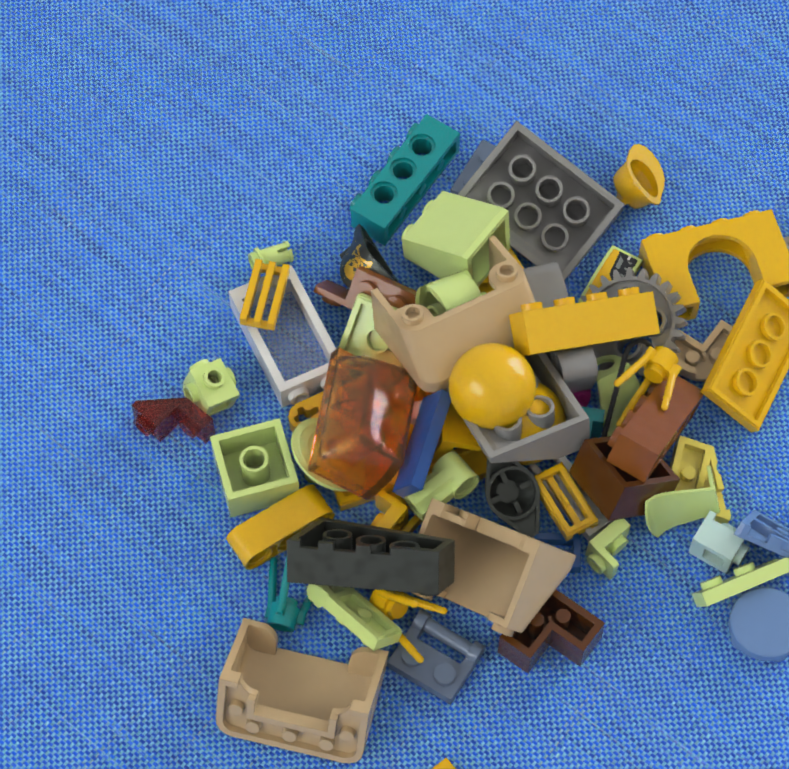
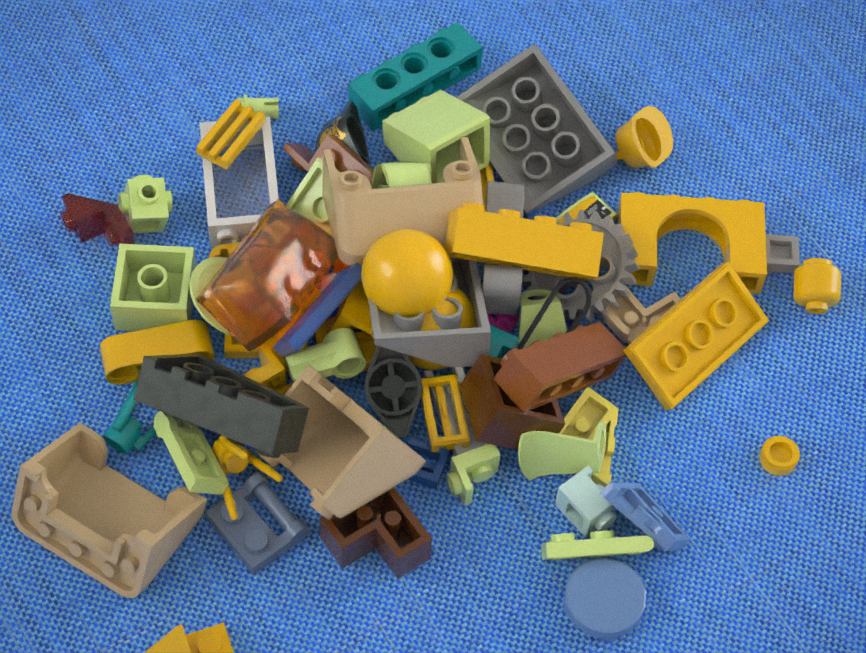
camera: 15 degrees right, 5 degrees down
yellow plant [614,346,682,427] -> none

